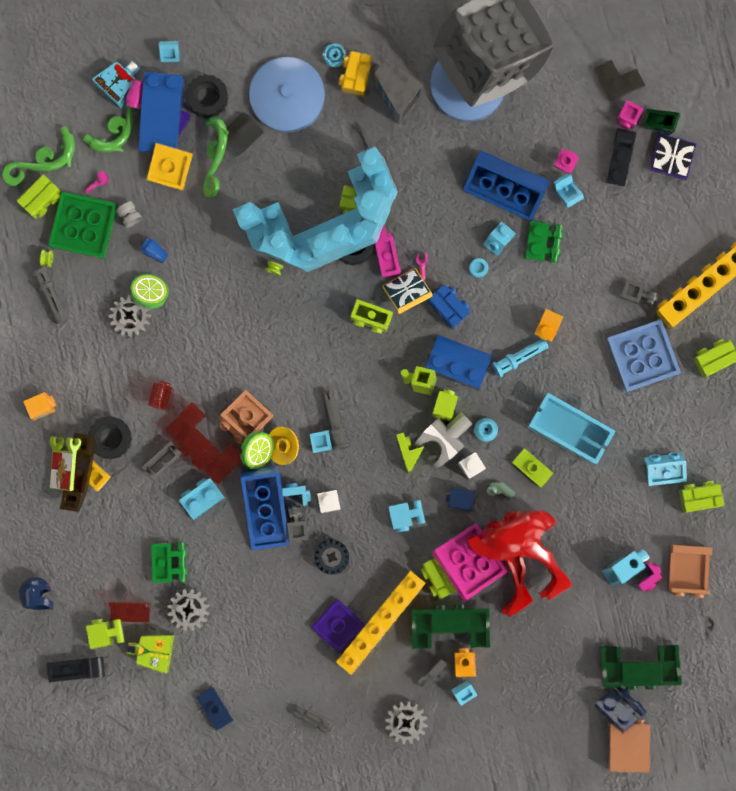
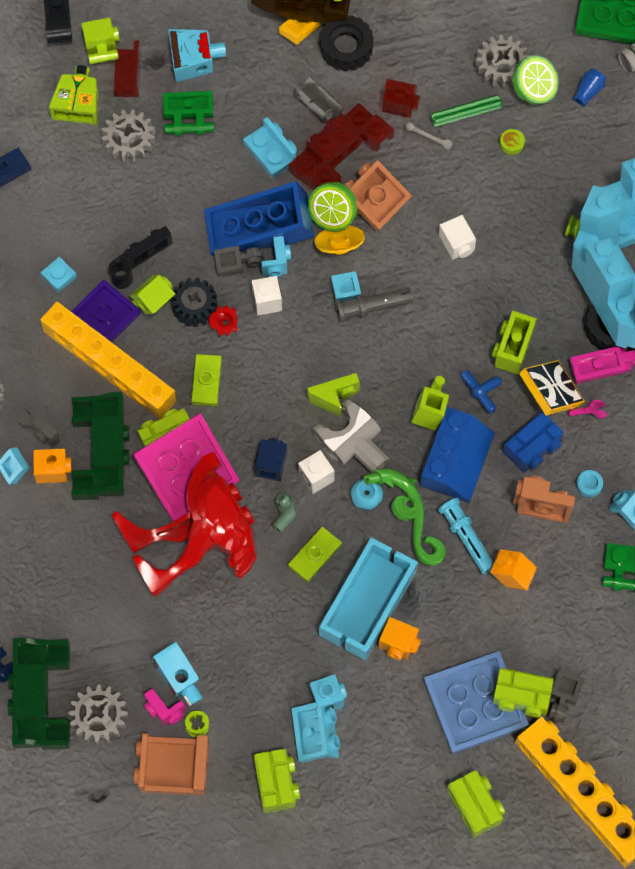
camera: 90 degrees right, 15 degrees down
medium azure brick [388,500,425,533] -> none
lime brick [432,389,458,422] -> none
none -> medium azure plate [41,257,77,293]
none -> light grey gear [68,684,128,745]
none -> black plate [108,226,173,289]
none -> lime brick [130,275,175,315]
none -> medium azure torso [169,29,226,82]
none -> lime bush [185,711,209,738]
none -> lime plate [192,354,222,407]
none -> red animal [209,305,238,336]
none -> medium azure bracket [310,674,347,710]
none -> bright green plant [364,468,446,566]
none -> light orange brick [378,617,422,660]
none -> light grey hinge [405,122,452,150]
none -> green axle [431,95,502,127]
none -> white brick [439,215,476,260]
none -> blue piece [461,370,502,413]
none -> lime brick [493,667,554,718]
none -> lime tile [500,129,525,155]
none -> nougat plate [513,476,575,524]

